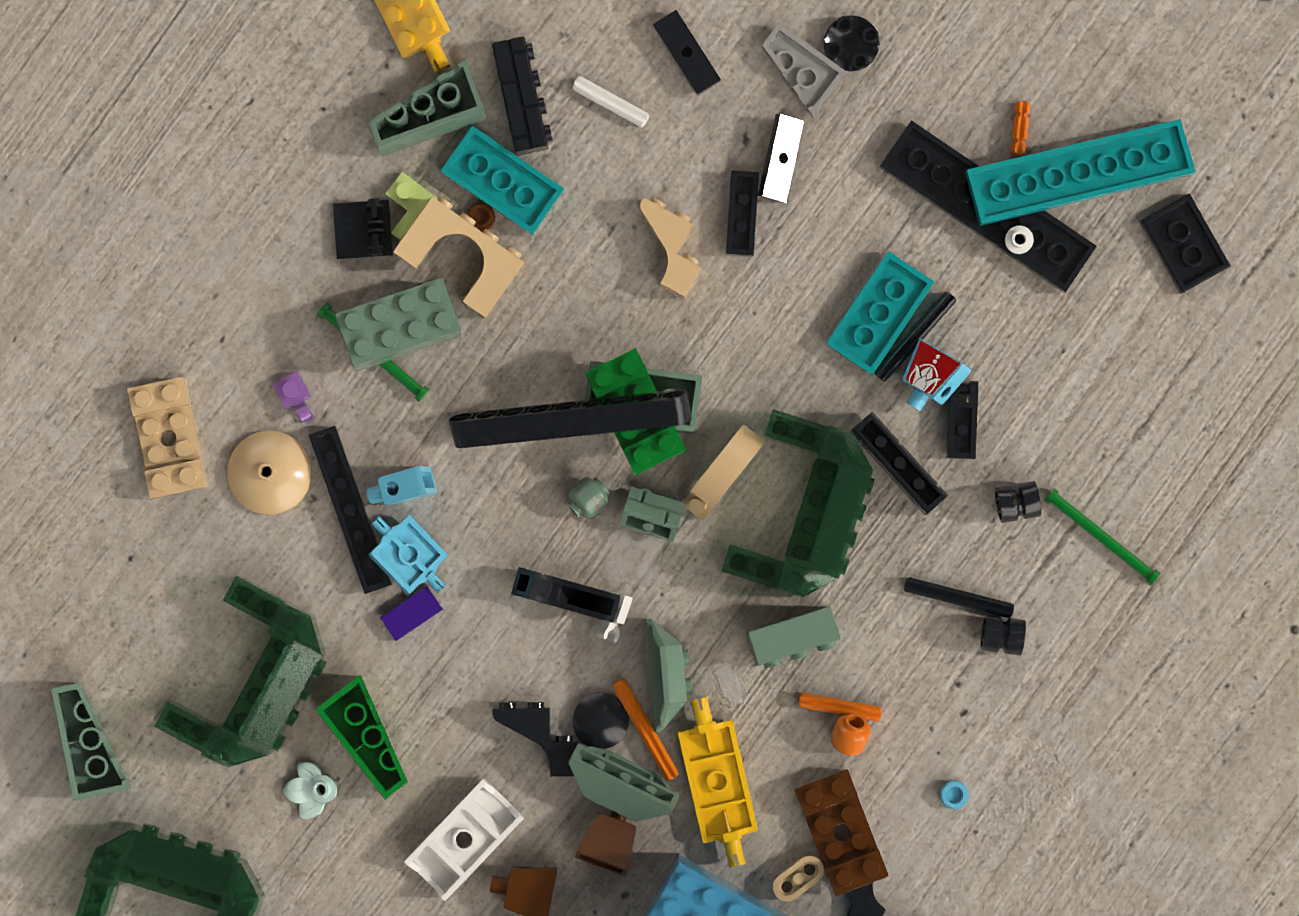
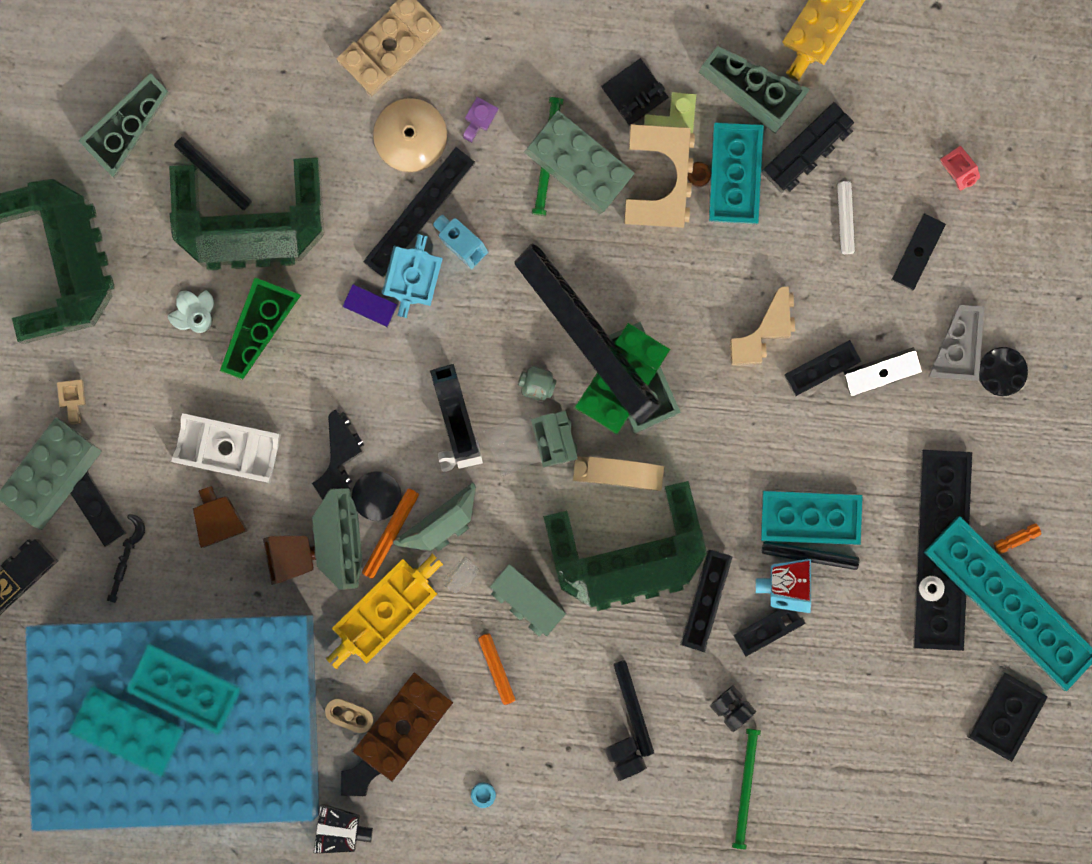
camera: 60 degrees right, 0 degrees up
orange head [831,713,871,756] -> none
none -> black axle [174,137,252,210]

